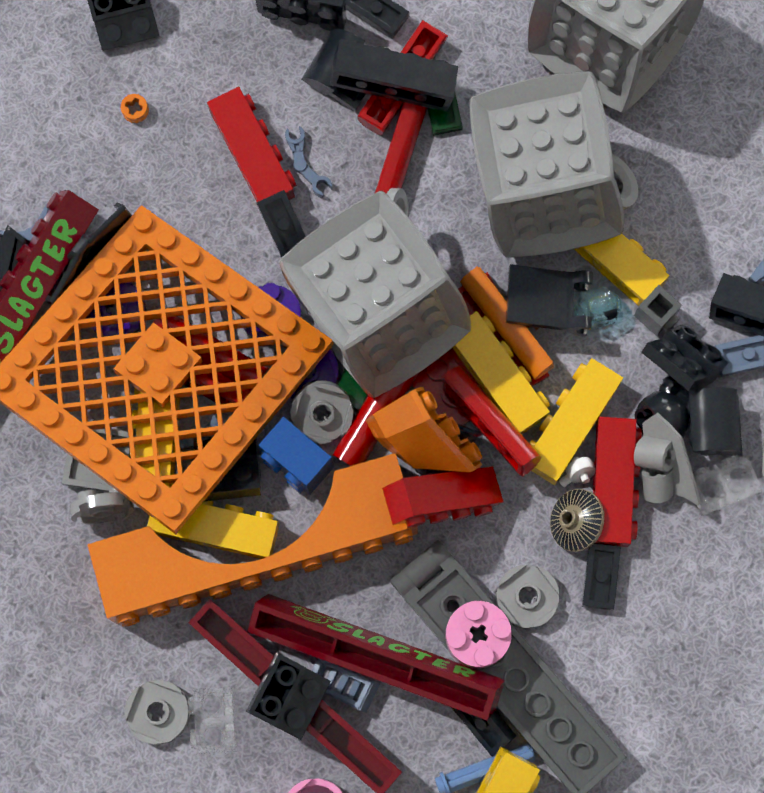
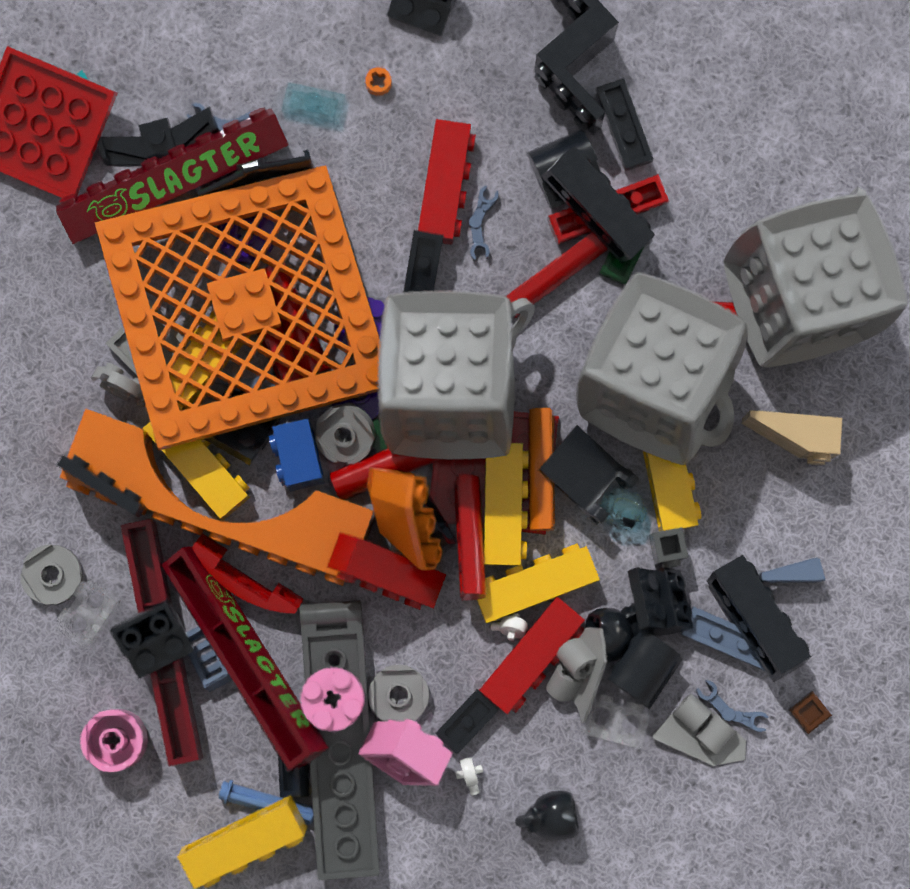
camera: 30 degrees right, 5 degrees up
dish [550,489,604,552] -> none
none -> black plate [57,455,146,517]
none -> red slope [192,533,304,614]
none -> clear light blue plate [282,82,346,125]
none -> bright pink brick [359,719,452,786]
none -> white piece [455,758,483,795]
none -> black piece [515,791,579,841]
none -> tan slope [742,410,842,465]

